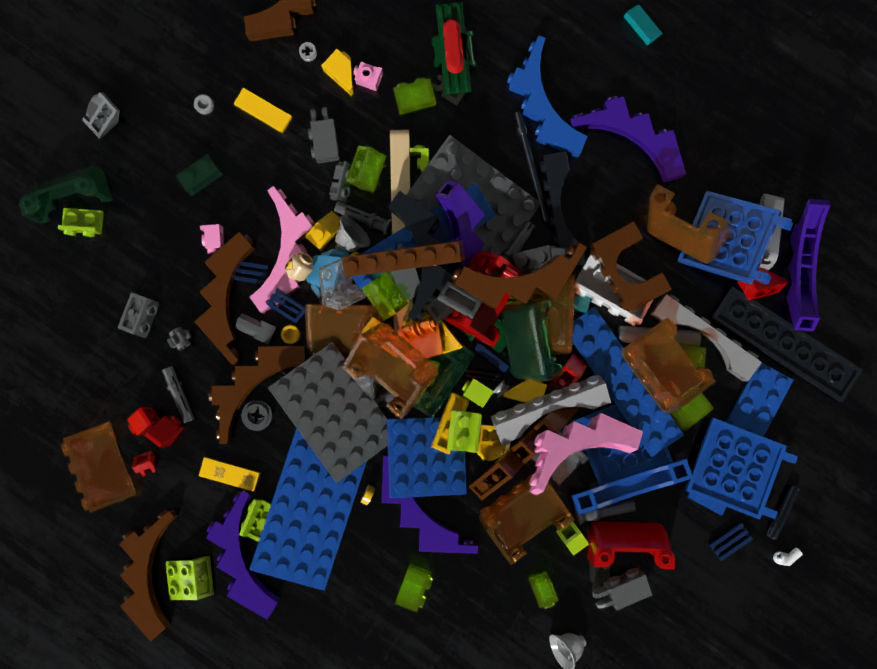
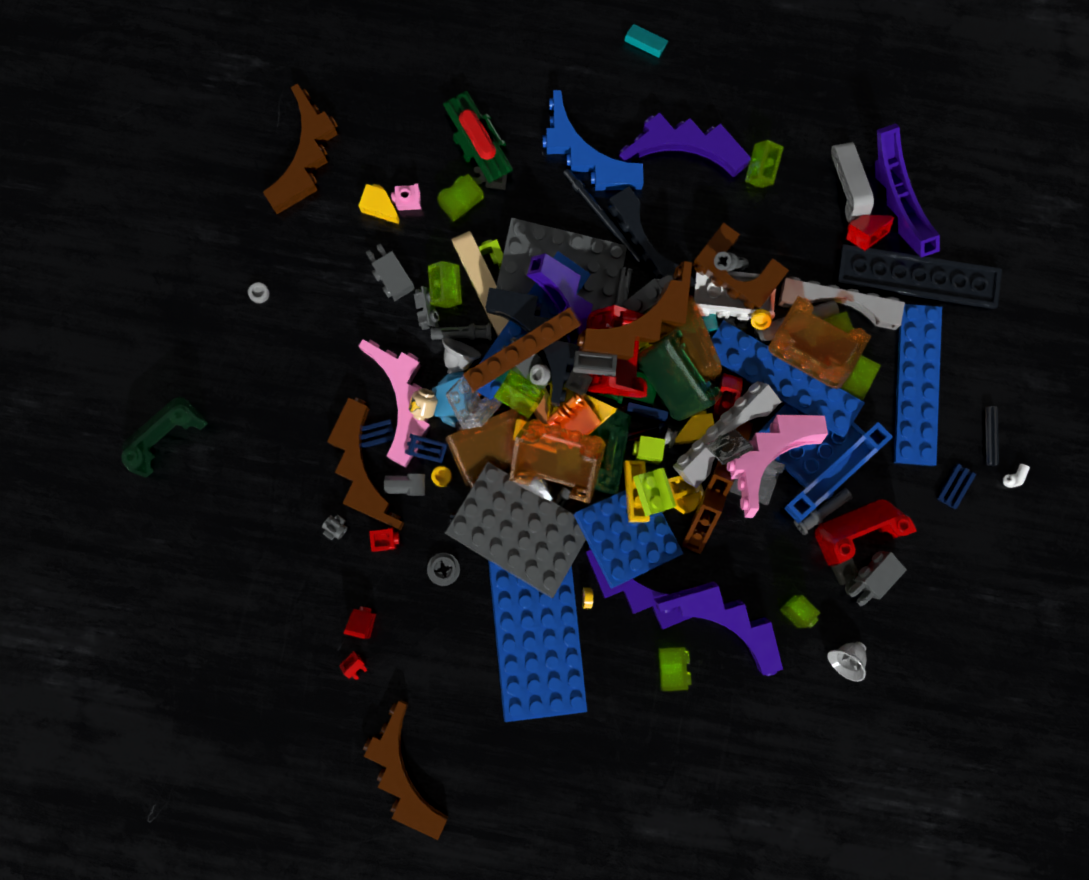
camera: 30 degrees left, 5 degrees down
lime bracket [58,208,104,237] -> none
clear orange windscreen [60,422,137,513] -> none
dark grey slope [83,92,120,138] -> none
dark grey bracket [118,292,160,338] -> none
red slope [127,407,160,436] -> none
dark grey pin [161,366,195,423] -> none
lime bracket [166,556,214,600] -> none
clear green brick [176,154,223,196] -> none
yellow tile [199,457,260,492] -> none
bright pink brick [200,224,224,254] -> none
dark purple arch [206,489,280,619] -> none
reddish brown arch [209,346,307,444] -> none
yellow tile [234,88,292,133] -> none
lime bracket [239,499,271,541] -> none
light grey bush [299,42,317,62] -> none
yellow slope [305,211,340,252] -> none
clear orange windscreen [479,473,574,565] -> none
lime brick [556,520,589,556] -> none
clear orange windscreen [647,184,731,263] -> none
blue plate [678,191,793,285] -> none
blue plate [685,418,798,519] -> none
none -> red bracket [369,528,400,552]
none -> light grey tile [530,364,550,386]
none -> dark purple arch [654,582,783,676]
none -> piece [705,429,753,465]
none -> dark grey pin [714,252,749,271]
none -> clear neon green brick [745,140,784,188]
none -> yellow tile [751,309,772,330]

